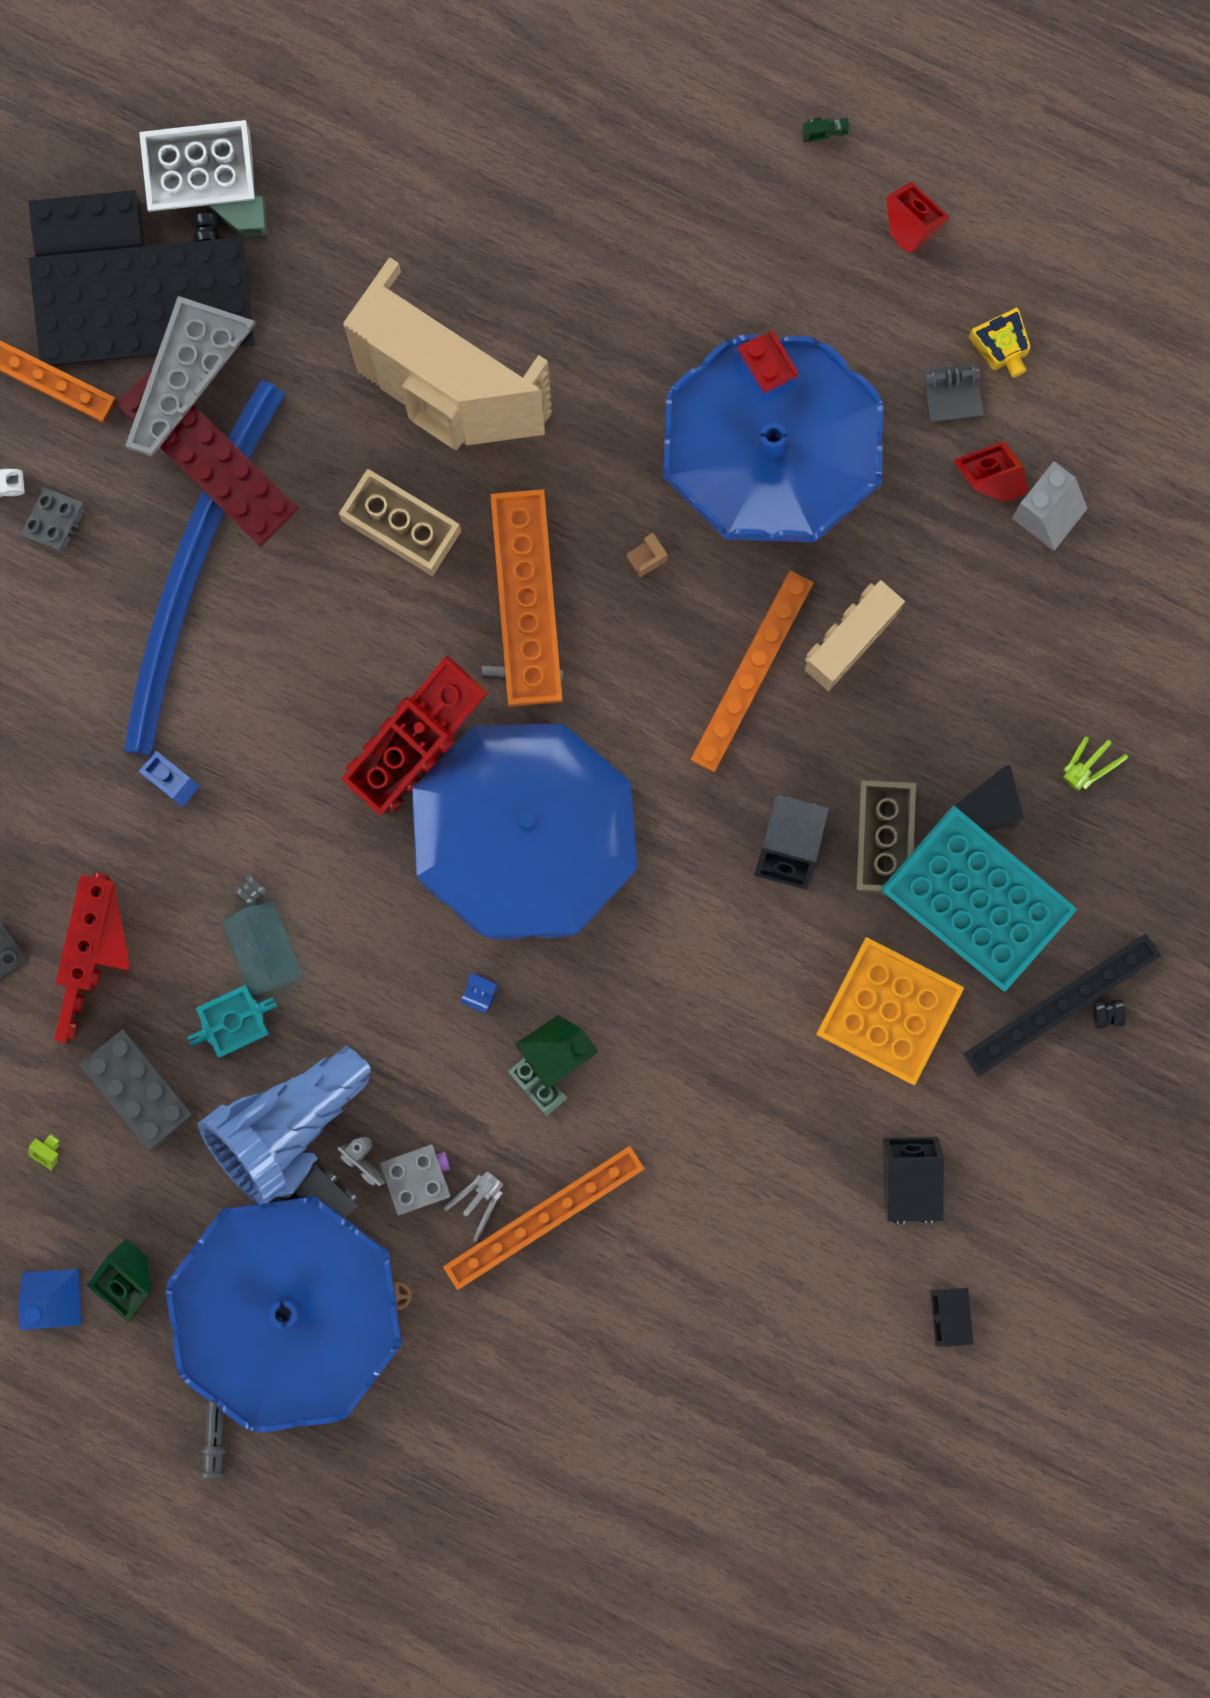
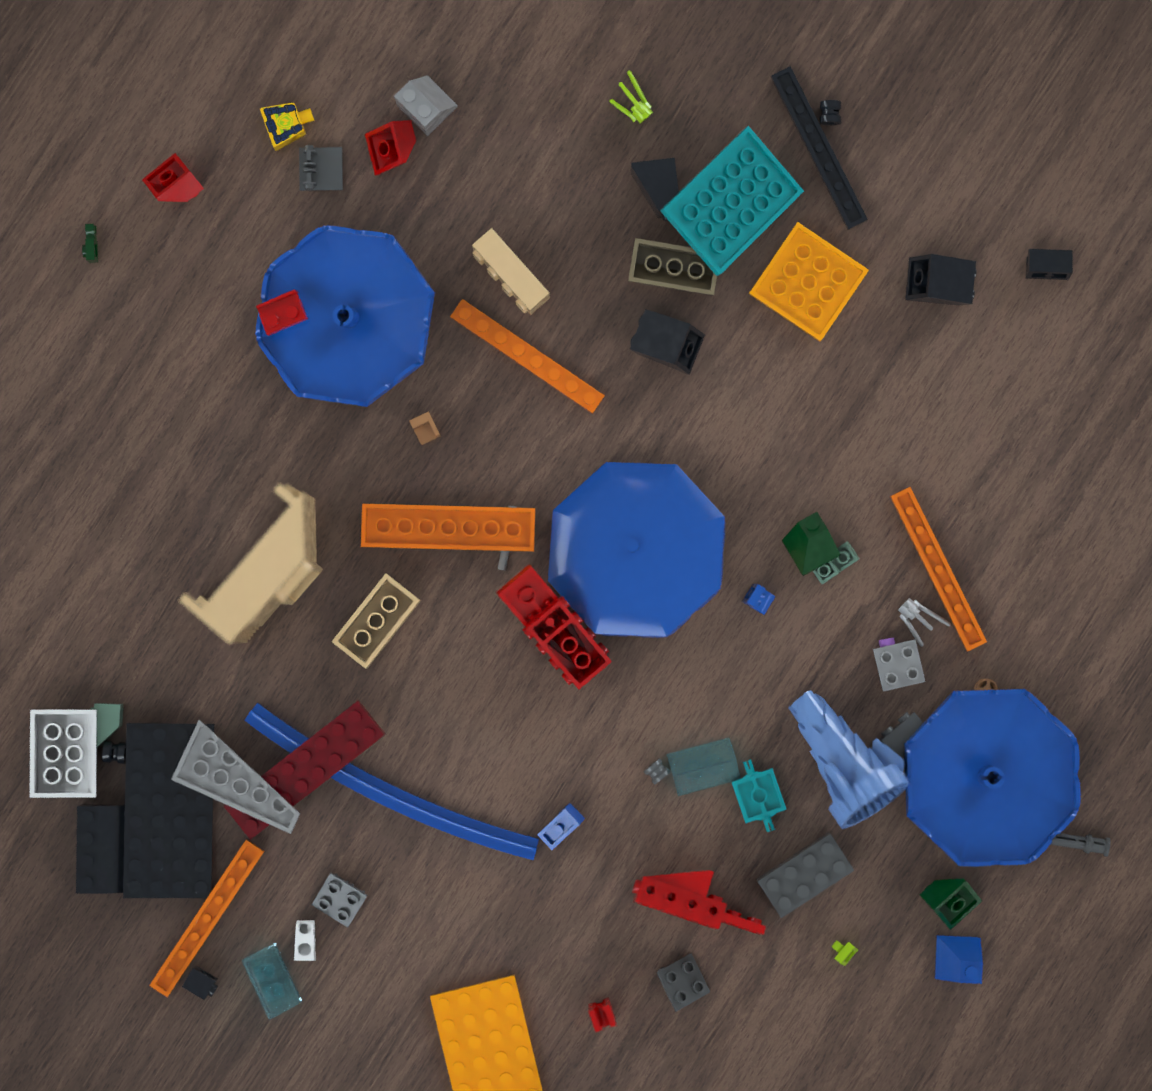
camera: 85 degrees left, 5 degrees up
light grey hinge [338,1137,386,1186] -> none

